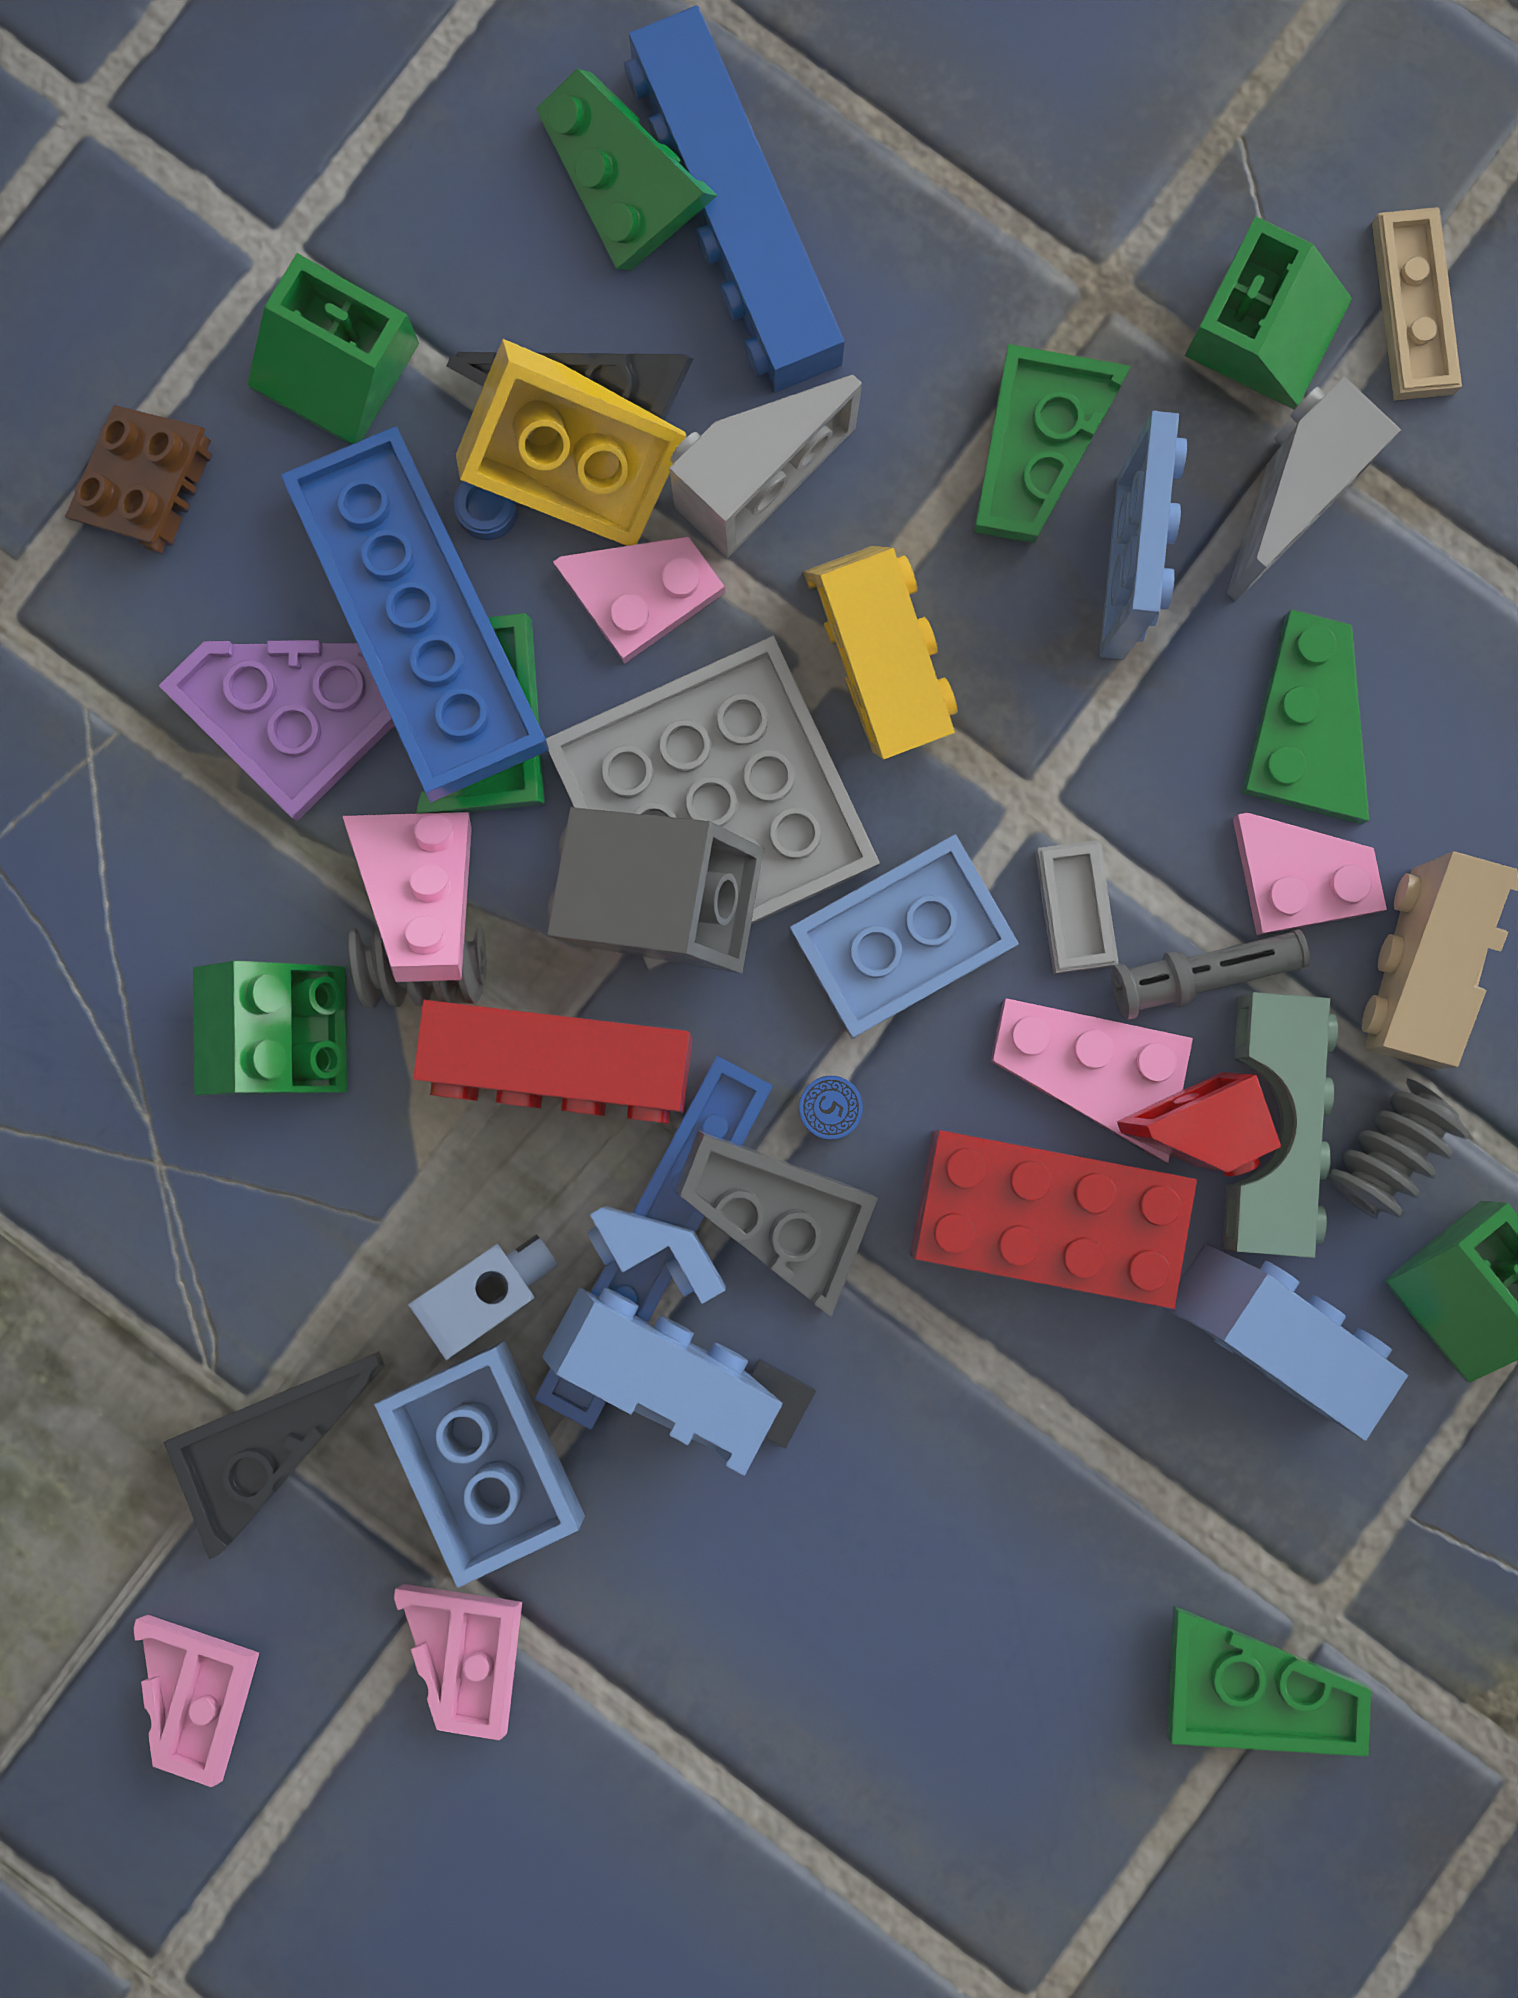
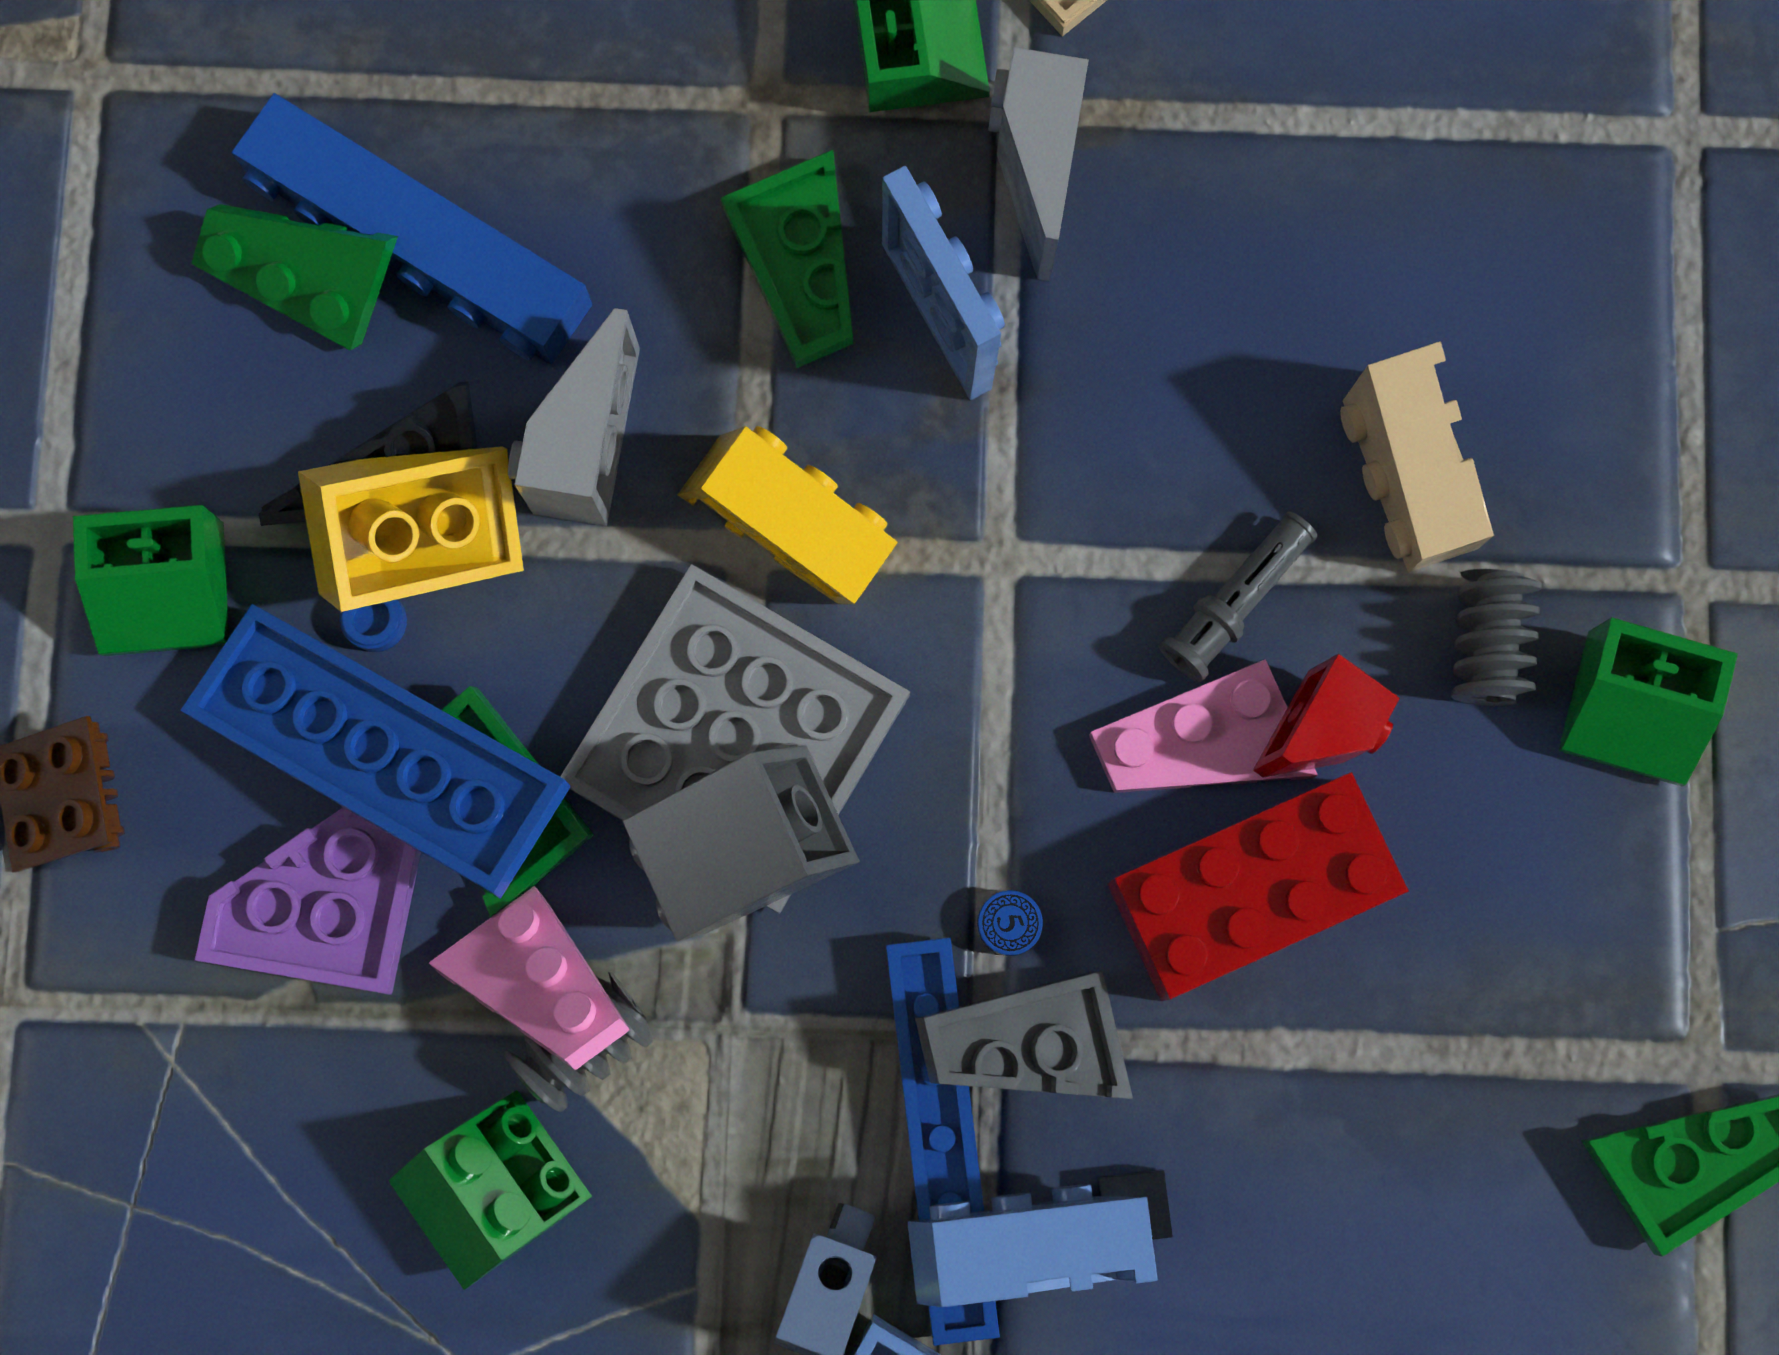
camera: 35 degrees left, 5 degrees down
red brick [413,1000,693,1124] -> none
bright pink wing [553,536,725,664] -> none
medium blue slope [587,1206,726,1304] -> none
medium blue plate [789,834,1019,1039] -> none
light grey tile [1035,840,1119,975] -> none
medium blue wedge [1164,1244,1409,1441] -> none
sand green arch [1222,992,1338,1258] -> none
bright pink wing [1233,813,1387,936] -> none
green wing [1241,609,1369,825] -> none

